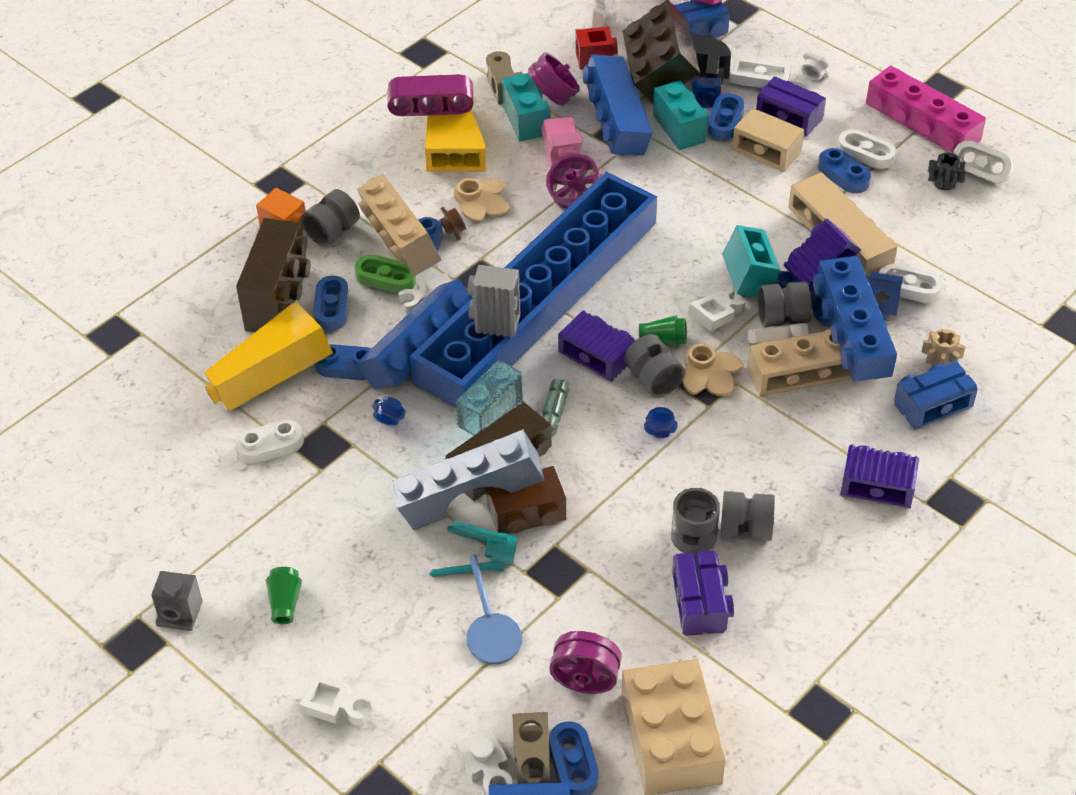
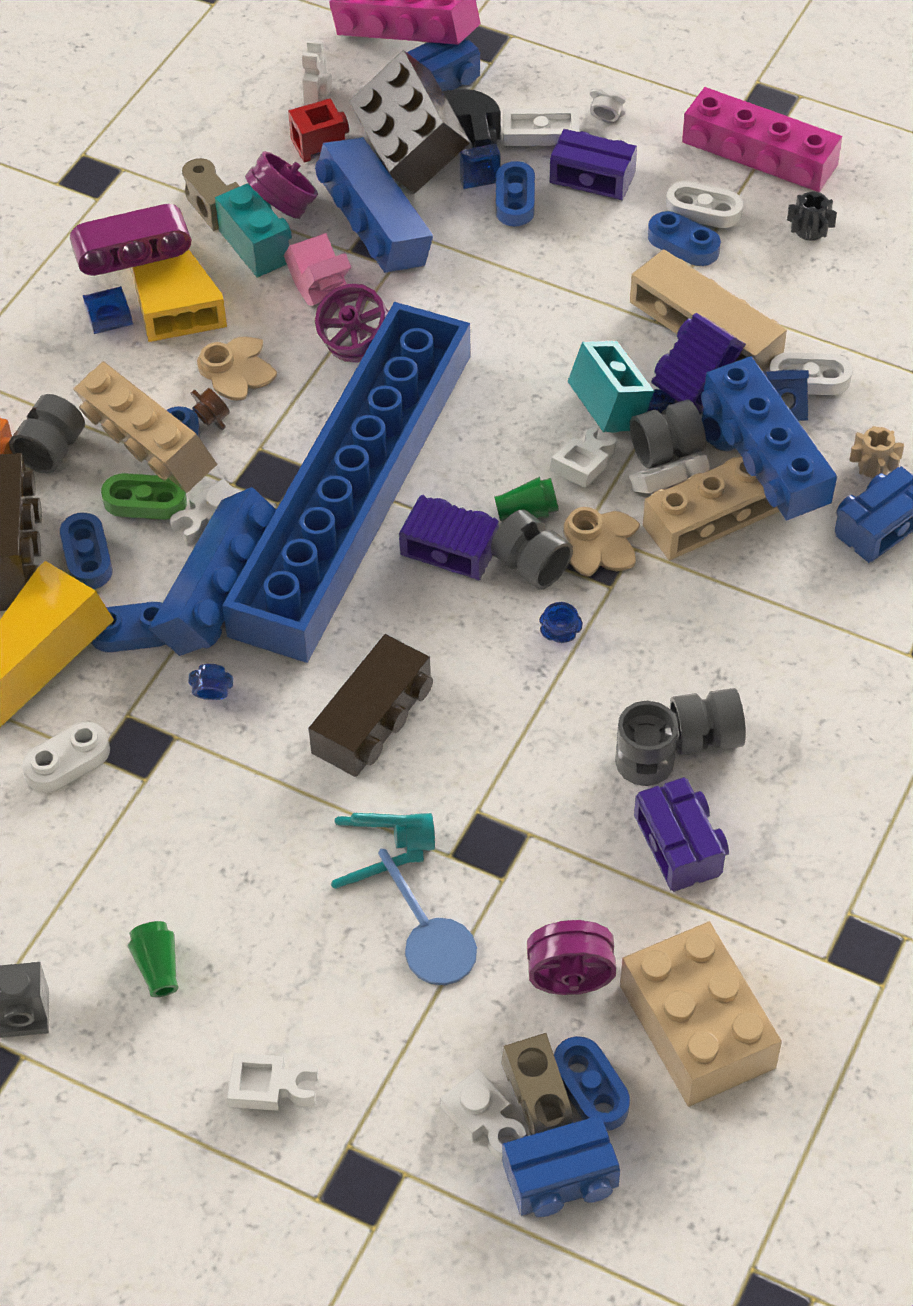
camera: 15 degrees left, 5 degrees up
sand blue arch [392,430,545,530] -> none
clear light blue brick [456,360,523,436] -> none
light grey brick [467,265,520,338] -> none
reddish brown brick [486,466,566,534] -> none
sand green axle [542,378,569,437] -> none
teal brick [653,80,709,151] -> none
tan brick [732,108,804,172] -> none
dark purple brick [840,444,919,508] -> none
white plate [953,141,1013,183] -> none
none -> clear blue plate [83,286,133,334]

